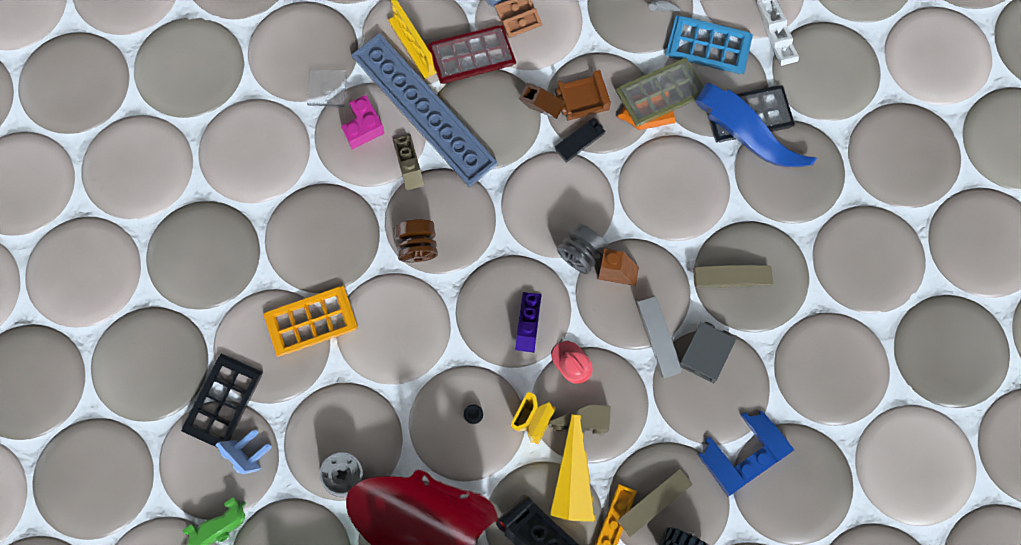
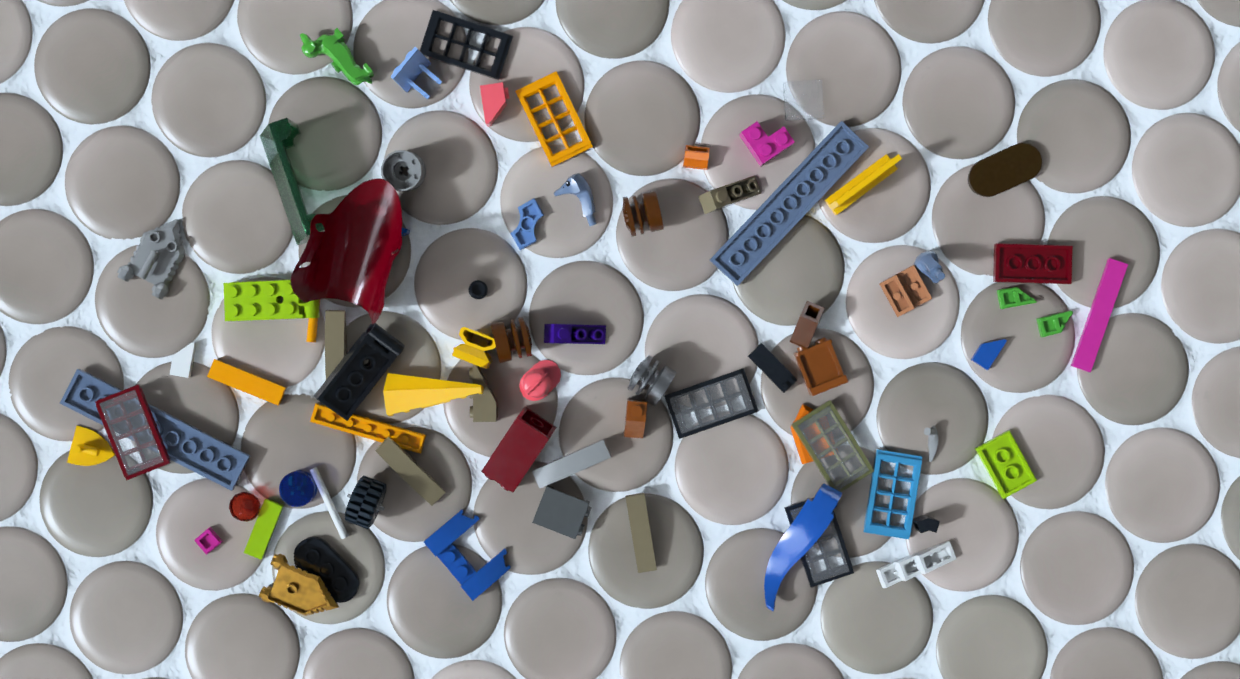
camera: 85 degrees right, 15 degrees up
clear piece [427,25,517,84] -> none
none -> coral slope [480,82,510,127]
none -> dark red slope [481,406,557,493]
none -> reddish brown wheel [491,317,532,363]
none -> medium blue tile [510,198,544,250]
none -> sand blue animal [554,173,597,226]
none -> clear piece [664,368,759,439]
none -> orange piece [683,145,710,170]
none -> black piece [913,515,940,533]

